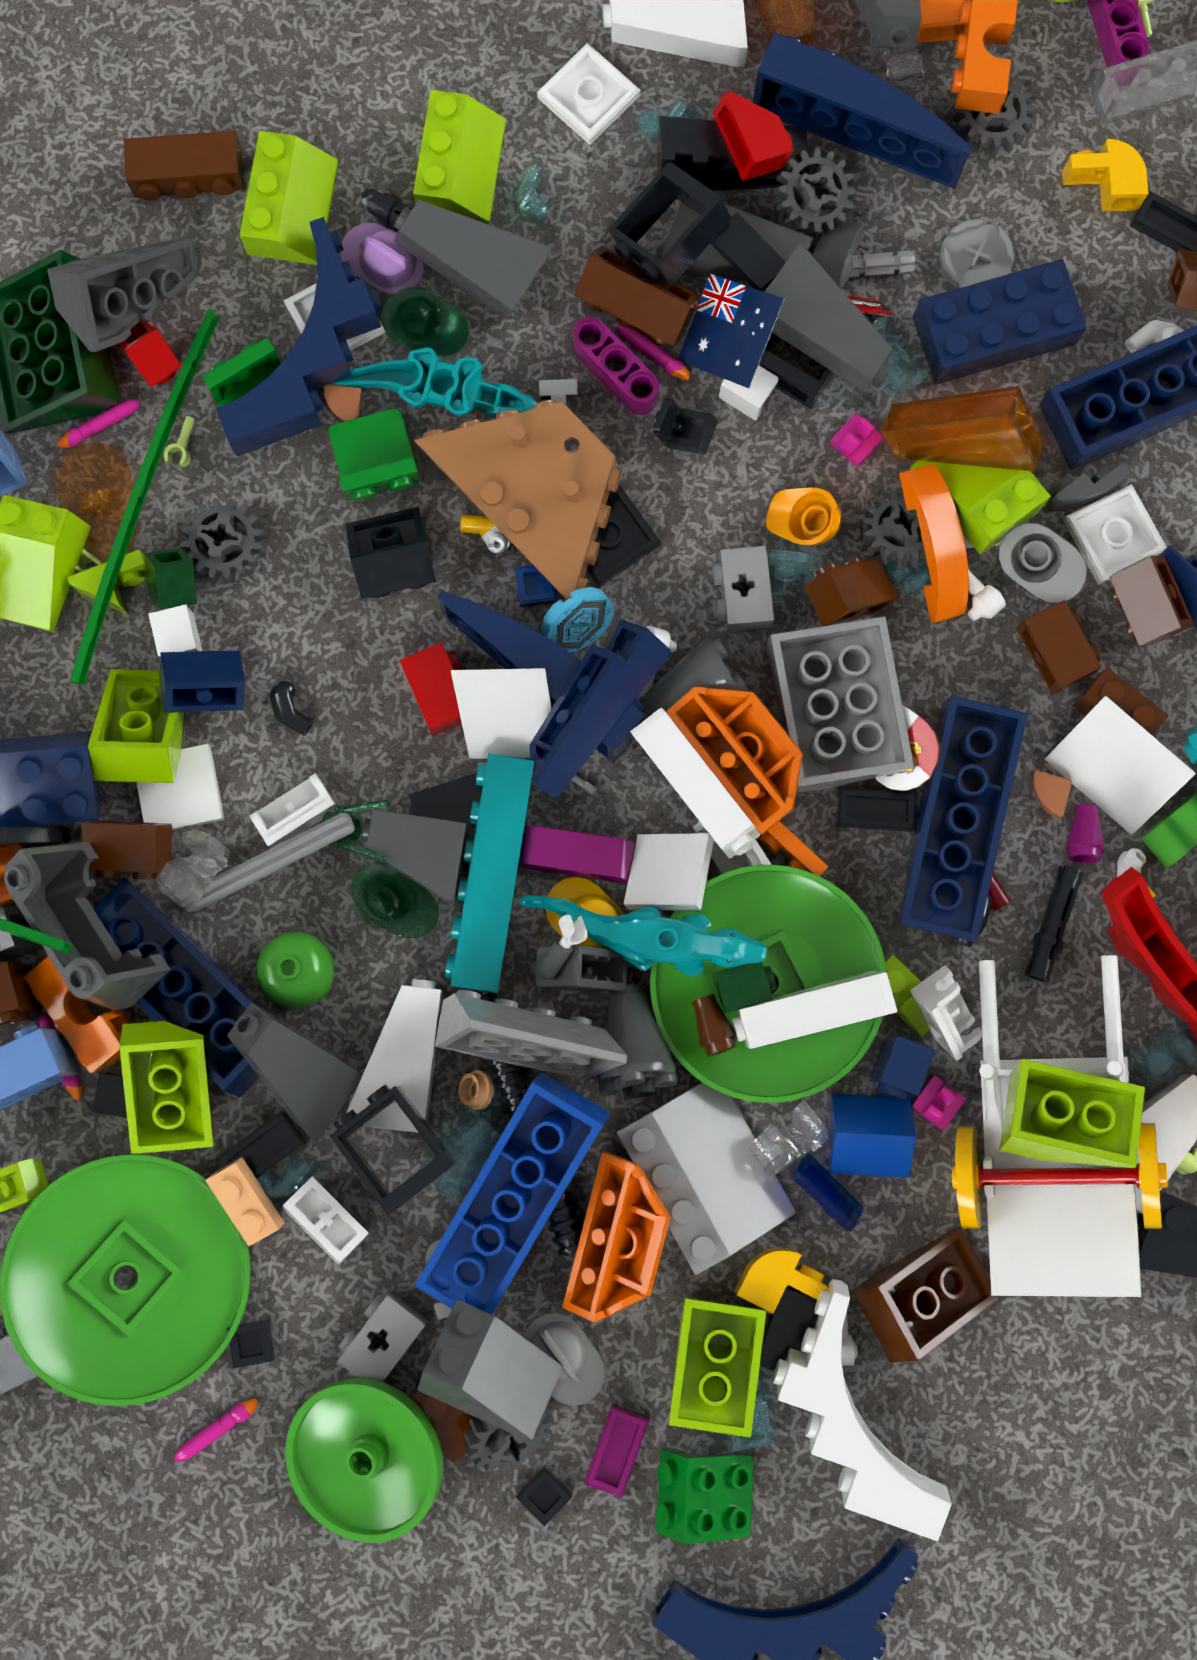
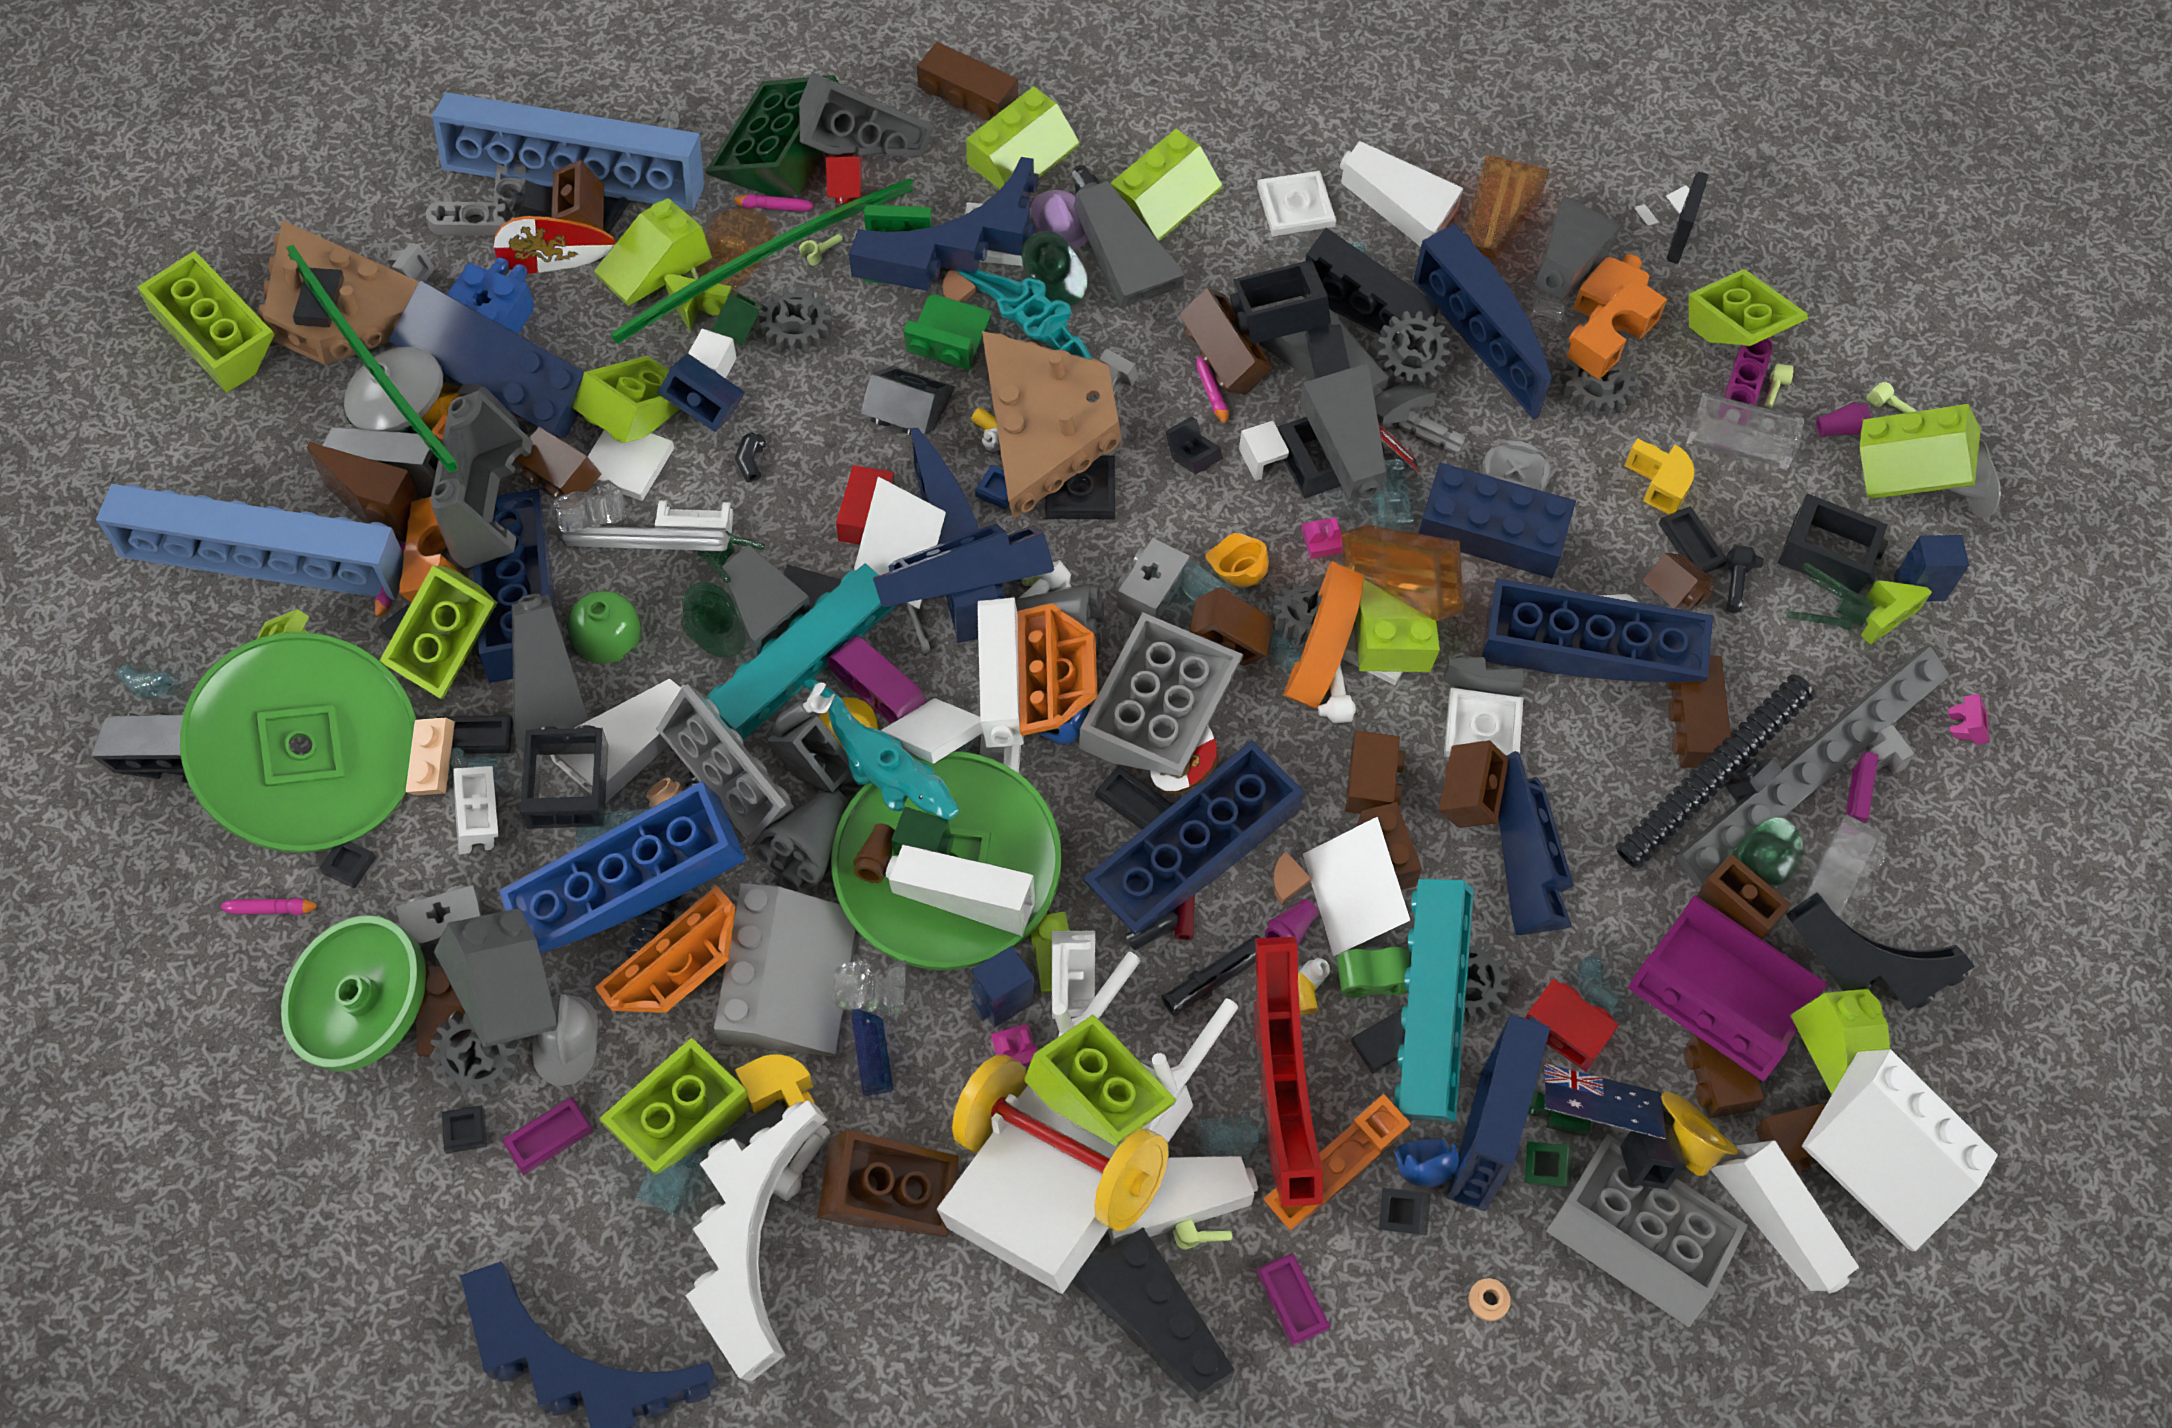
camera: 35 degrees right, 20 degrees down
clear light blue arm [514,166,548,222] -> none
medium azure tile [541,587,614,652] -> none
magenta beam [573,317,659,415] -> none
green bracket [655,1448,754,1544] -> none
dark blue sticker [678,274,784,388] -> none
red slope [713,91,794,181] -> none
orange plate [759,821,828,876] -> none
blue slope [829,1094,917,1178] -> none
light grey piece [999,523,1087,603] -> none

